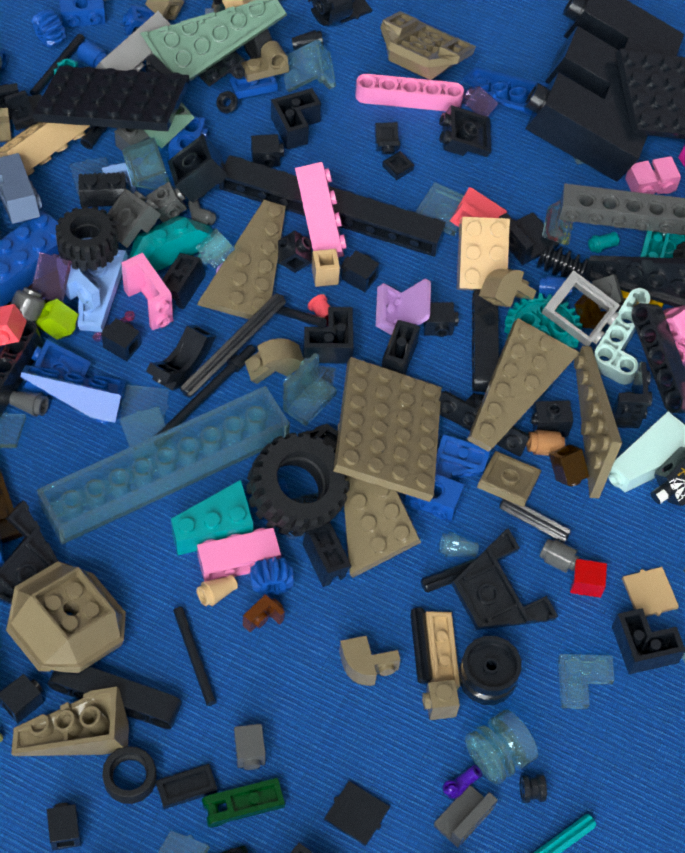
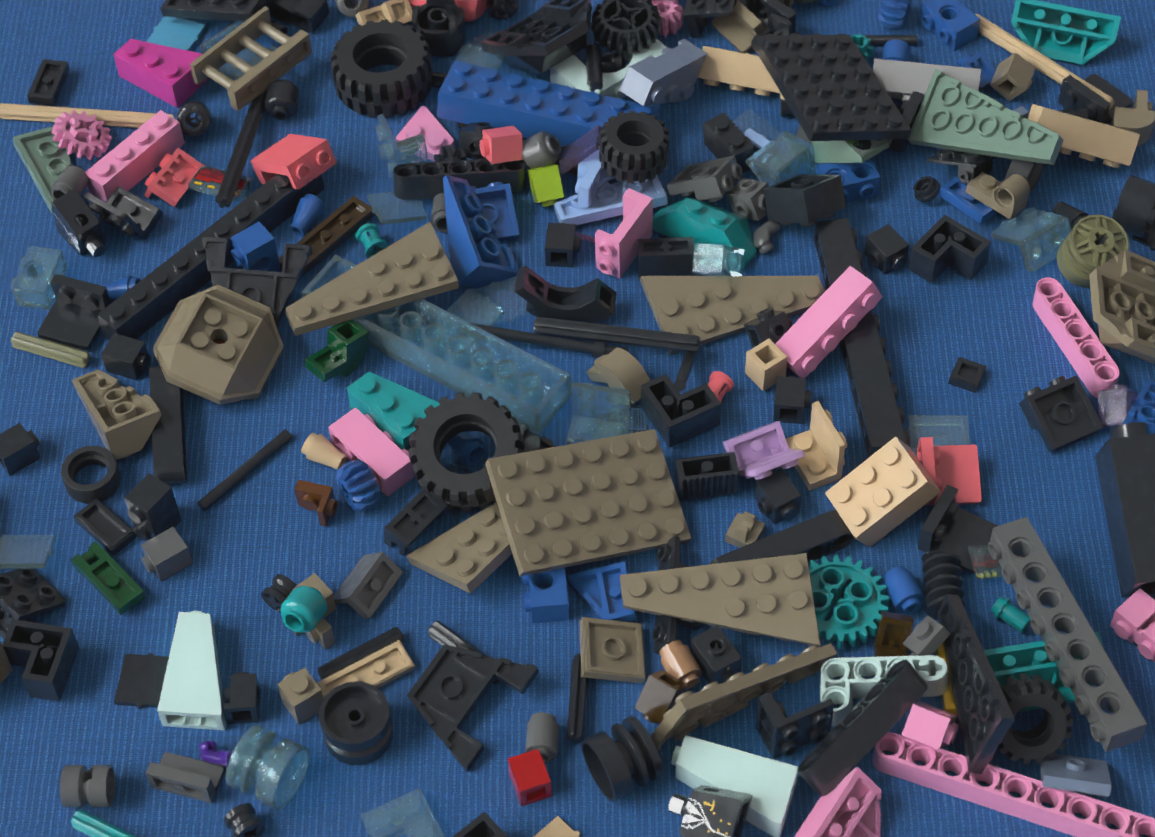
camera: 70 degrees right, 5 degrees down
black bracket [374,122,400,154] -> none
clear light blue cone [439,532,479,558] -> none
dark tan brick [479,268,536,307] -> none
light grey window [542,270,620,346] -> none
none -> black brick [125,473,182,541]
none -> light aqua slope [157,611,226,730]
none -> black brick [223,672,260,724]
none -> black wheel [261,574,297,612]
none -> teal head [280,586,327,633]
none -> dark tan wing [285,222,459,336]
none -> dark green brick [305,319,369,383]
none -> dark grey panel [334,552,403,619]
none -> teal bush [355,223,389,258]
none -> black wheel [581,716,663,802]
none -> dark tan tile [725,511,765,548]
none -> tan bracket [786,401,847,491]
none -> olive wheel [1056,215,1129,288]

